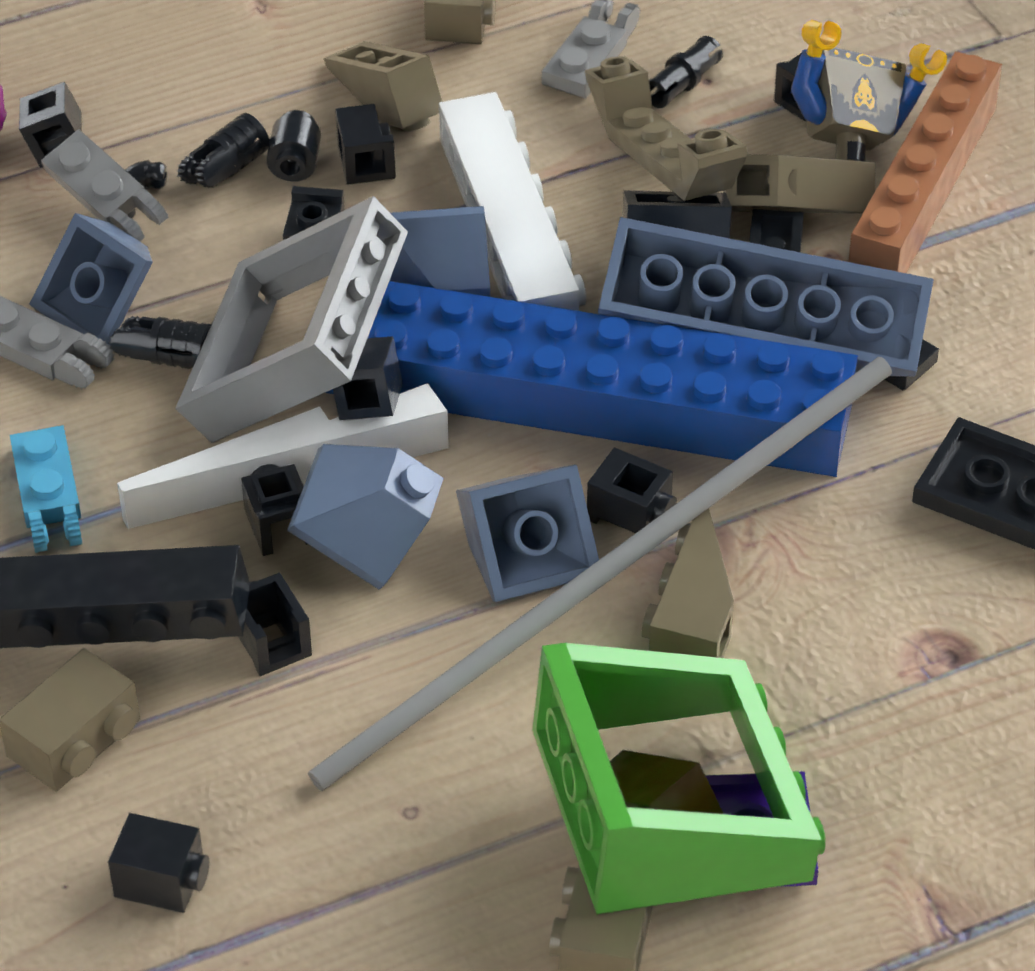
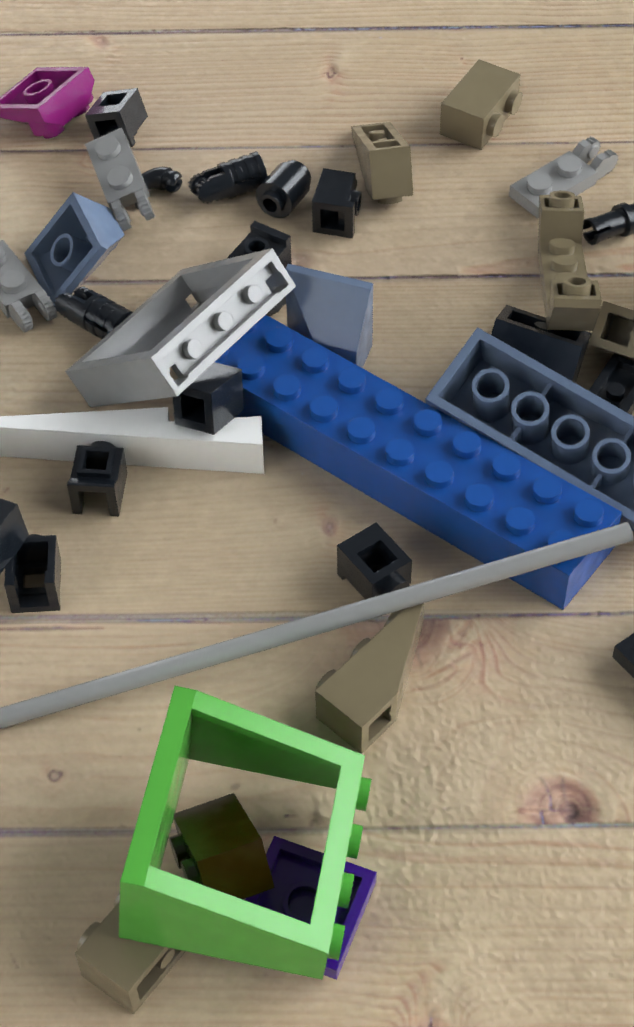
camera: 25 degrees right, 5 degrees up
sand blue slope [287,444,444,589] -> none
white brick [439,92,586,311] -> none
sand blue slope [456,465,599,602] -> none

